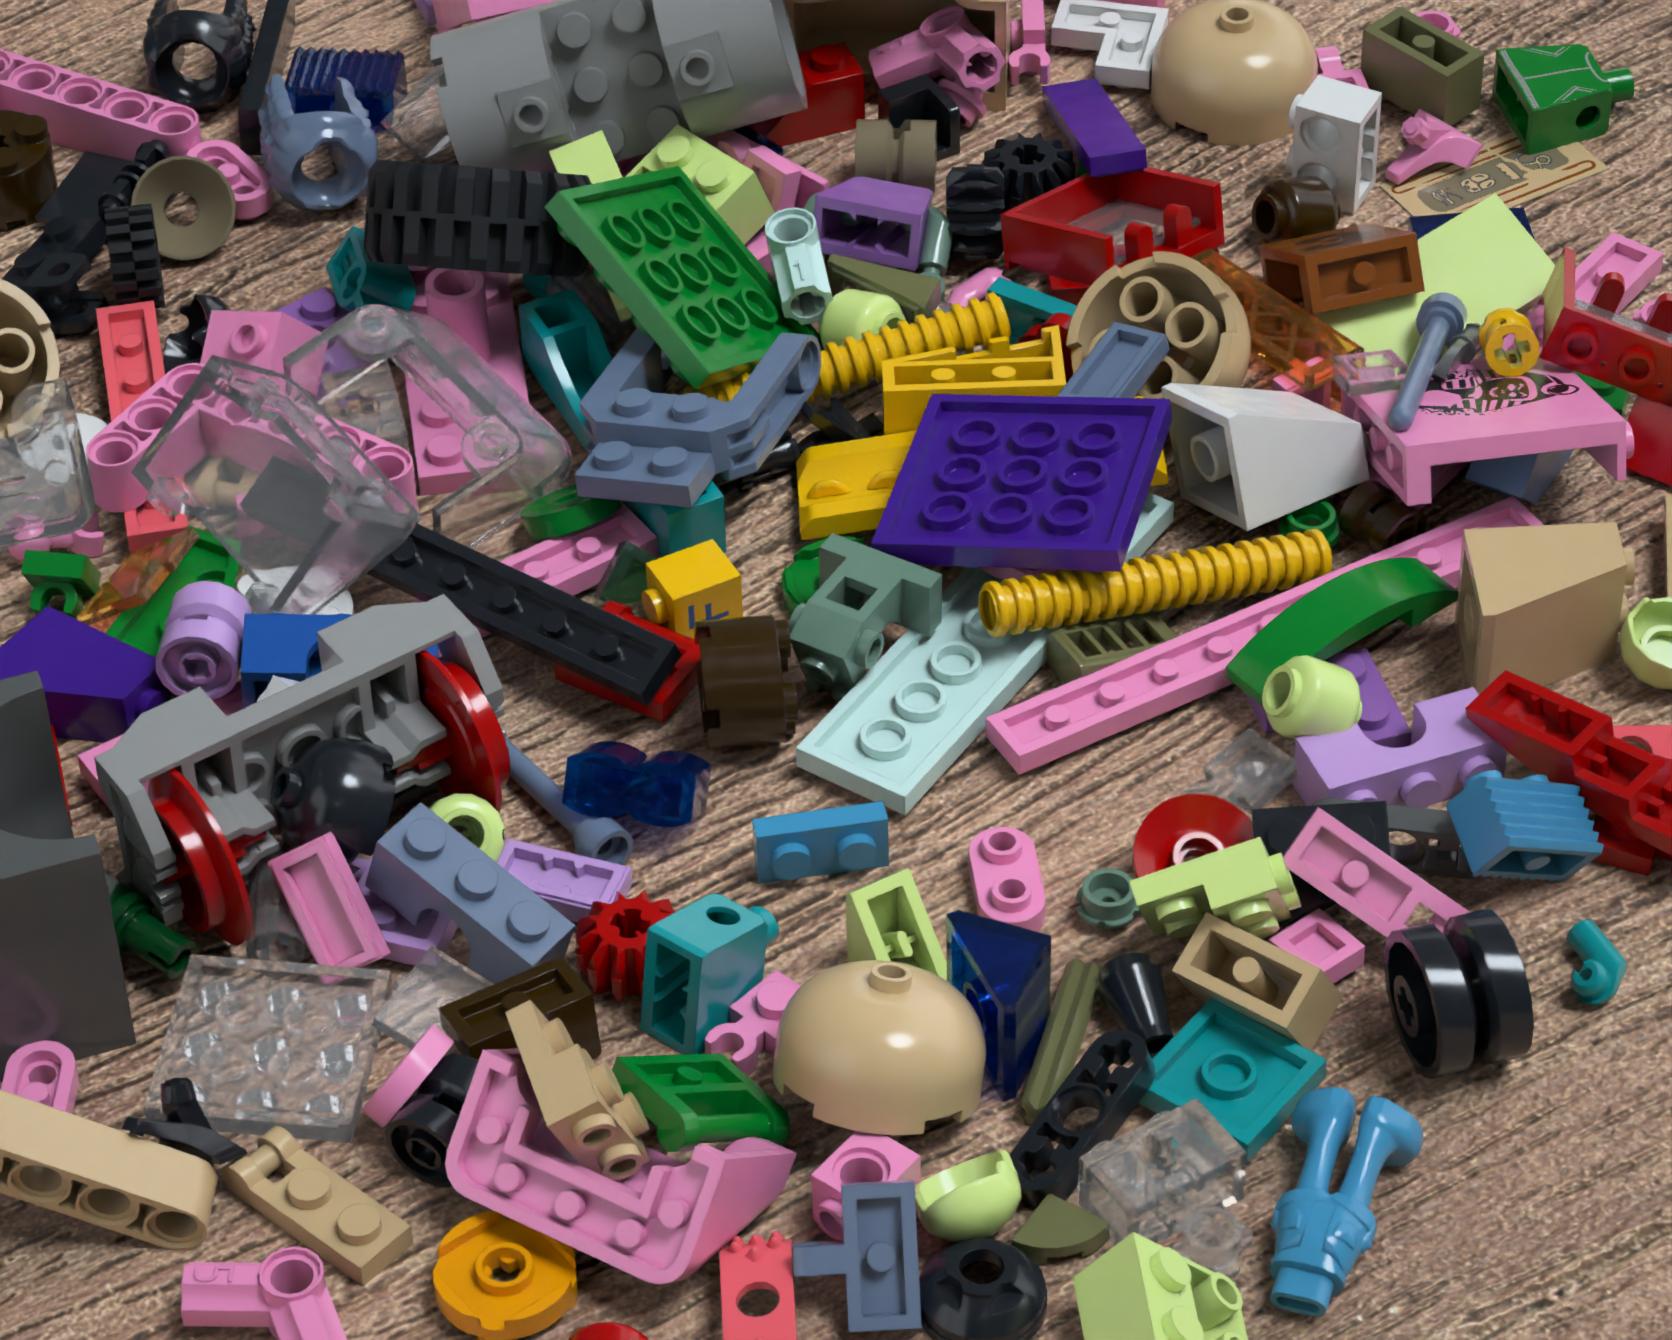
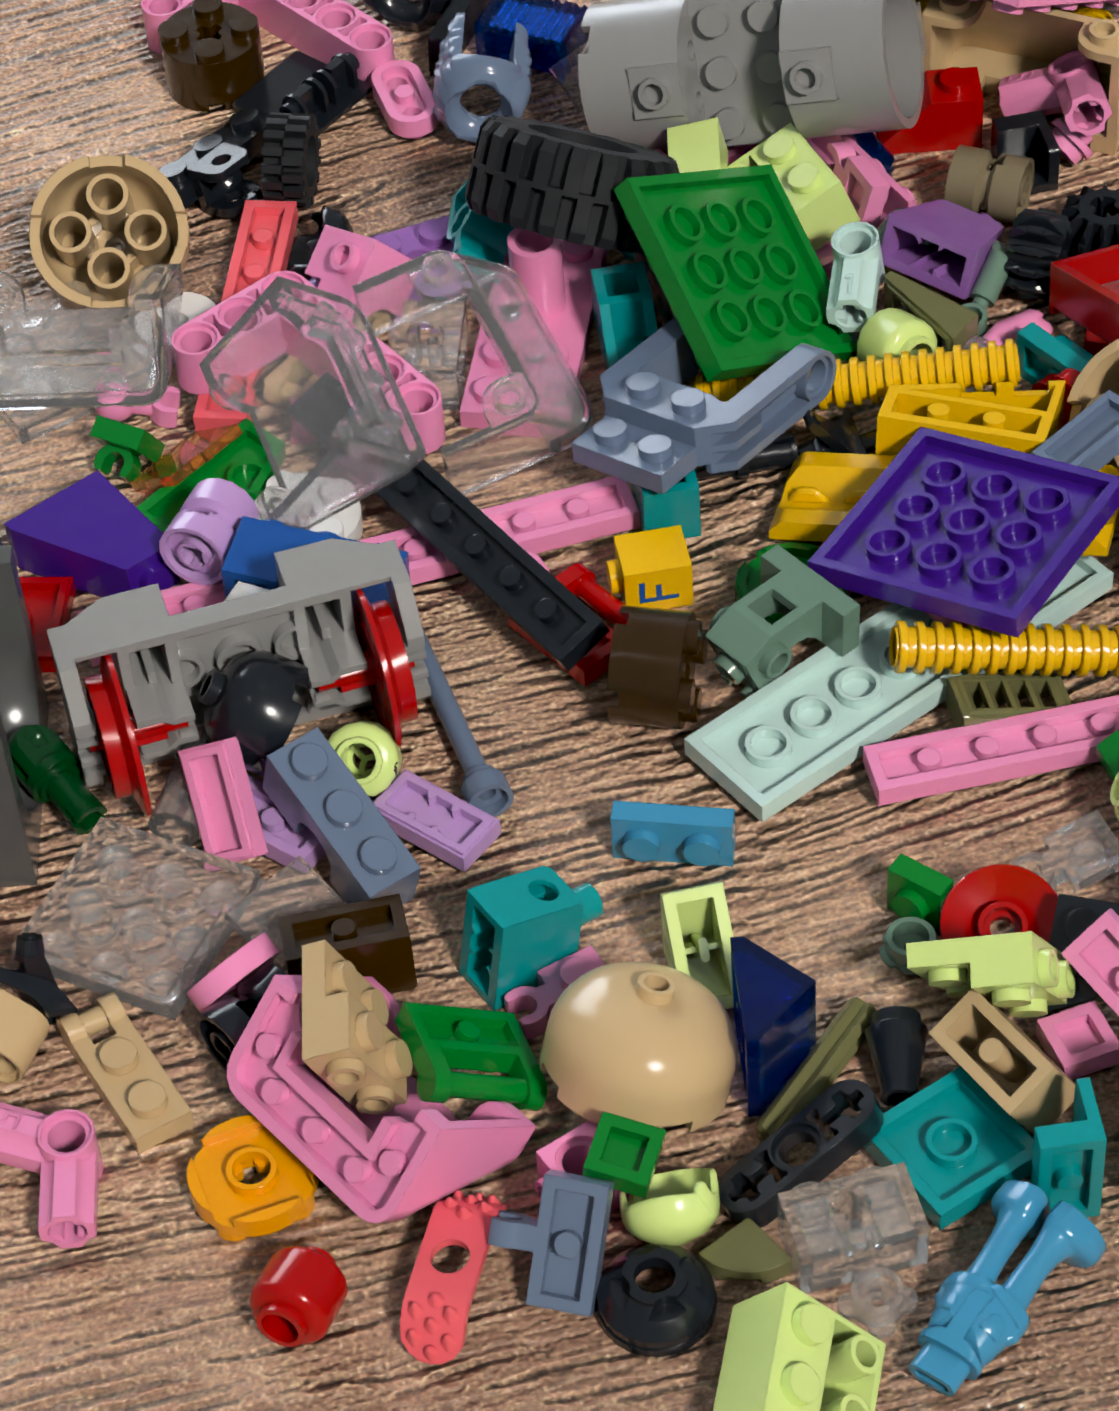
camera: 20 degrees right, 5 degrees up
dark tan piece [131,155,236,261] -> none
green piece [520,484,621,540] -> none
clear blue brick [562,741,711,827] -> none
red gear [575,890,675,1003] -> none
clear green tile [593,541,658,604] -> none
bright pink plate [969,827,1045,941] -> none
none -> green plate [582,1111,666,1199]
none -> green plate [887,853,954,935]
none -> teal panel [1031,1077,1107,1217]

